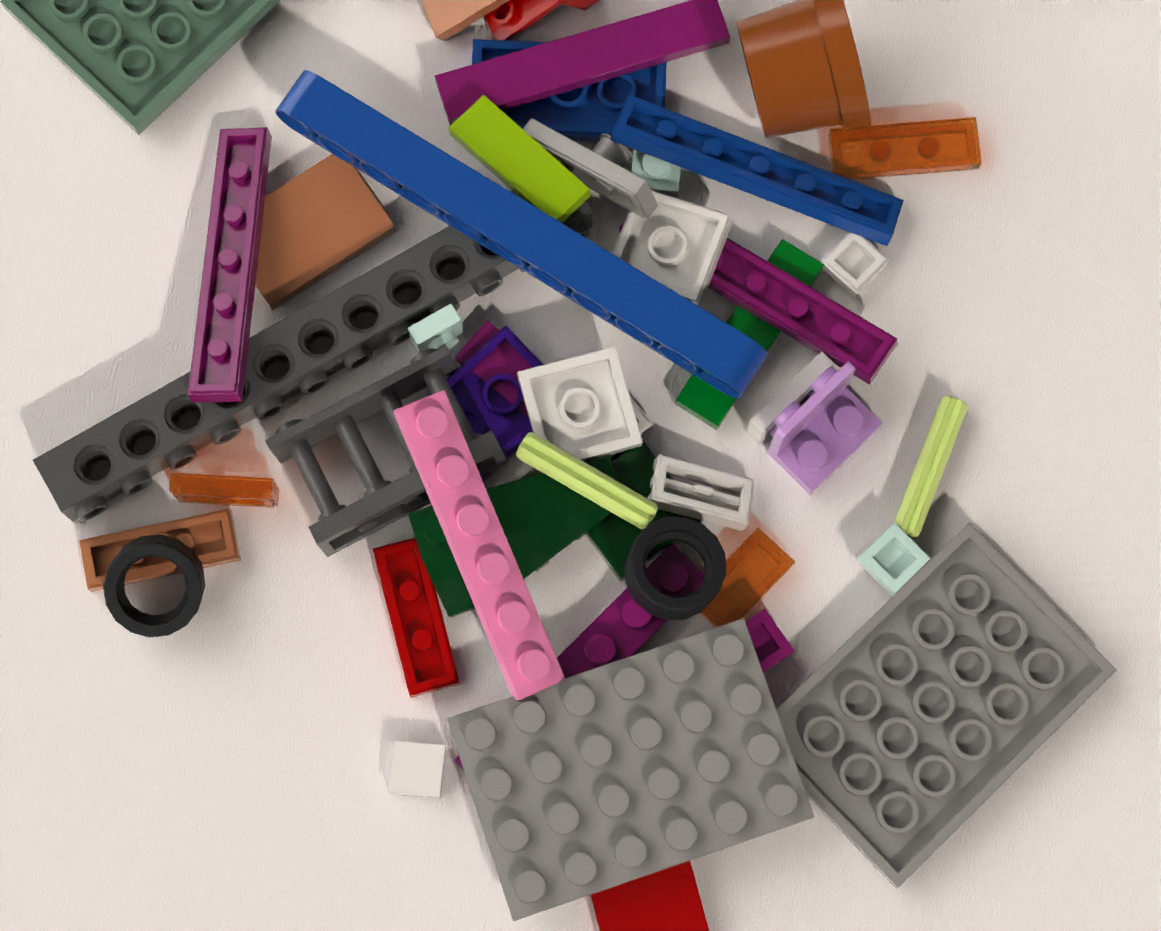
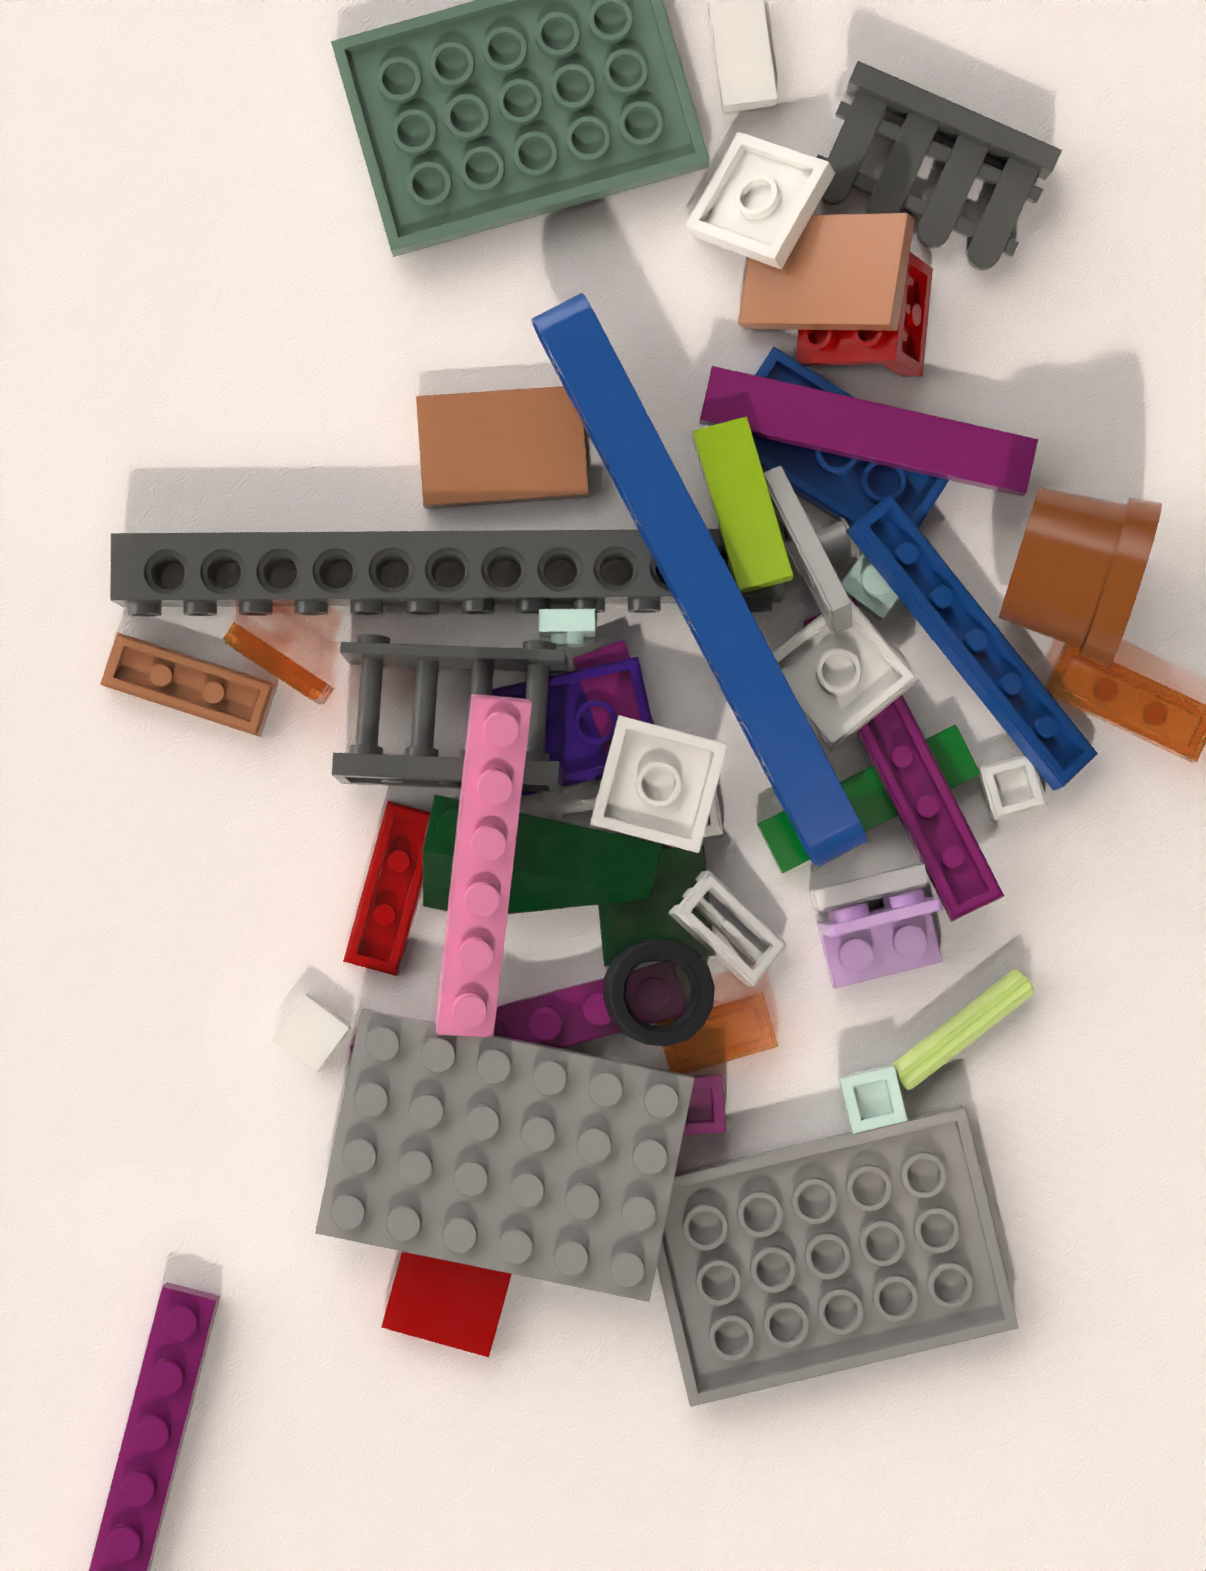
camera: 30 degrees right, 10 degrees up
black tyre [103,534,206,638] -> none
magenta tile [188,127,272,403] -> none
yellowish green axle [516,432,658,529] -> none

